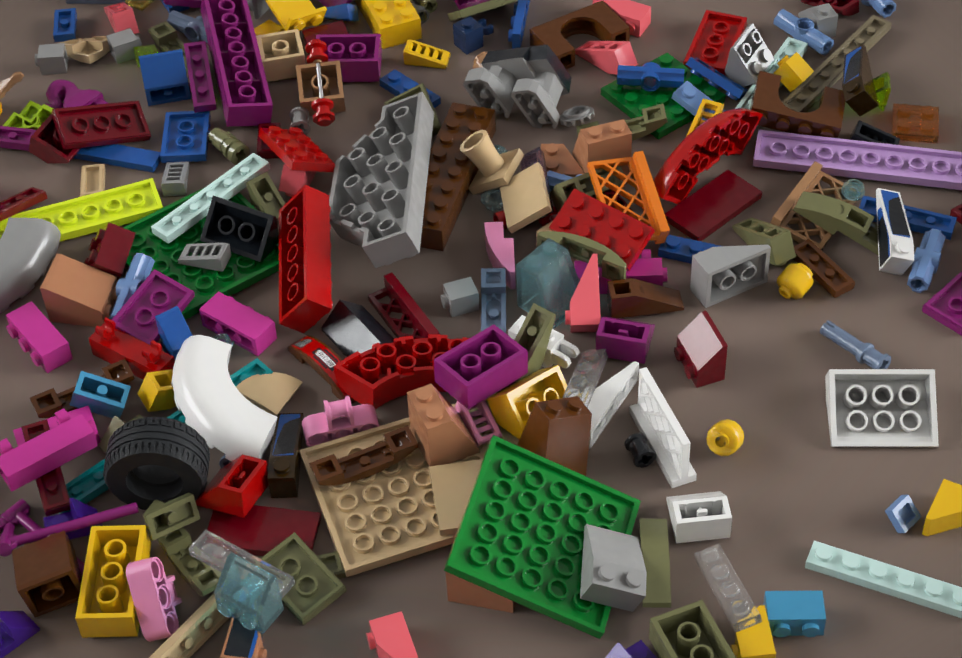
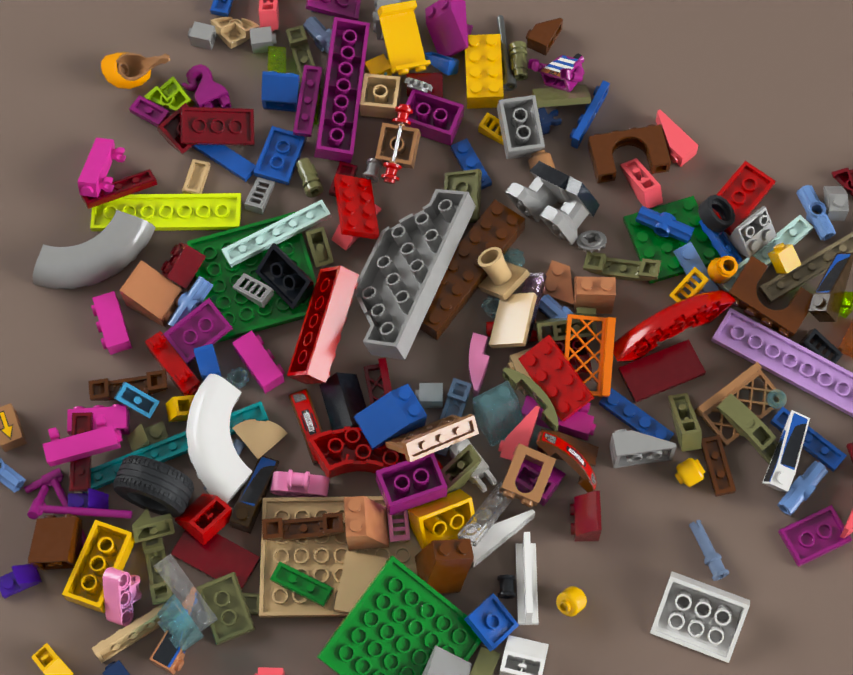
camera: 20 degrees right, 20 degrees up
none -> green tile [270,561,334,607]
none -> blue slope [354,384,427,450]
none -> medium nougat fence [385,414,479,462]
none -> light grey gear [404,77,433,93]
none -> blue plate [464,593,519,652]
none -> light grey slope [497,95,545,159]
none -> medium nougat panel [499,443,556,507]
none -> slope [536,430,597,493]
none -> black tyre [698,195,735,233]
none -> light orange plant [707,256,738,284]

